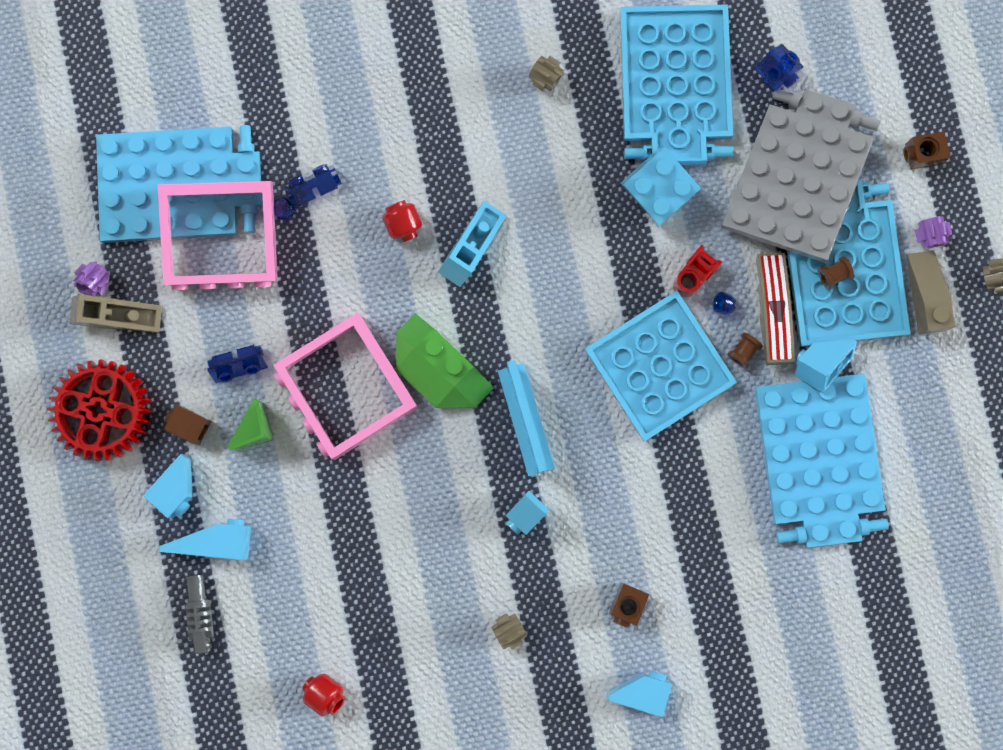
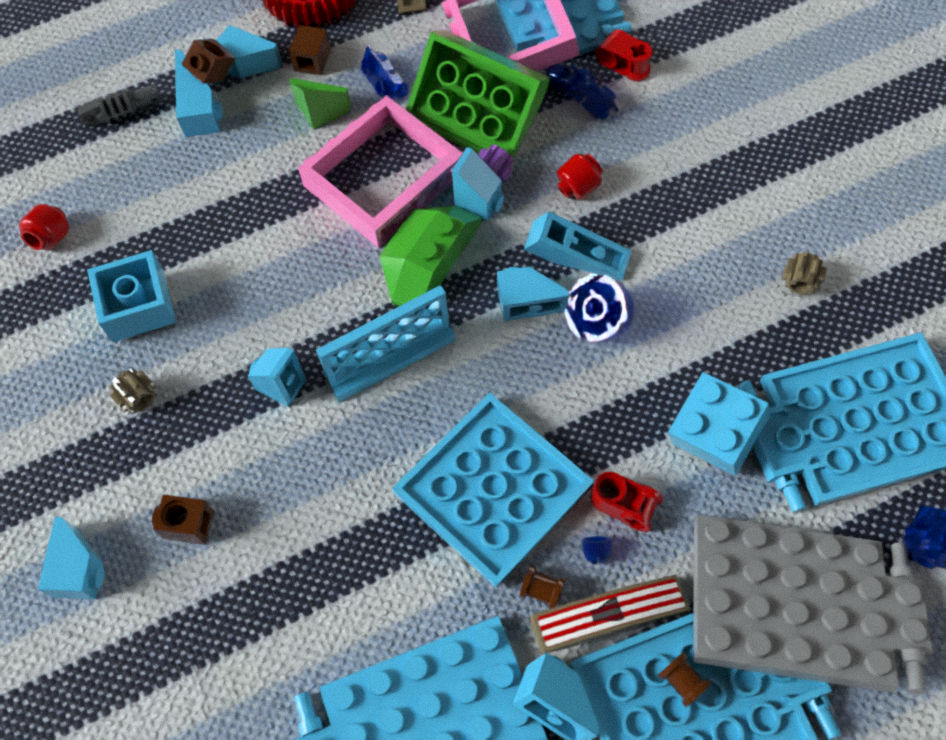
camera: 80 degrees right, 20 degrees down
none -> medium azure brick [87,250,177,342]
none -> reddish brown brick [181,39,236,84]
none -> bright green slope [406,30,551,159]
none -> medium azure slope [452,147,504,221]
none -> medium lavender gear [478,144,514,182]
none -> medium azure slope [497,267,569,321]
none -> clear blue cylinder [565,274,634,342]
none -> red piece [595,29,652,81]

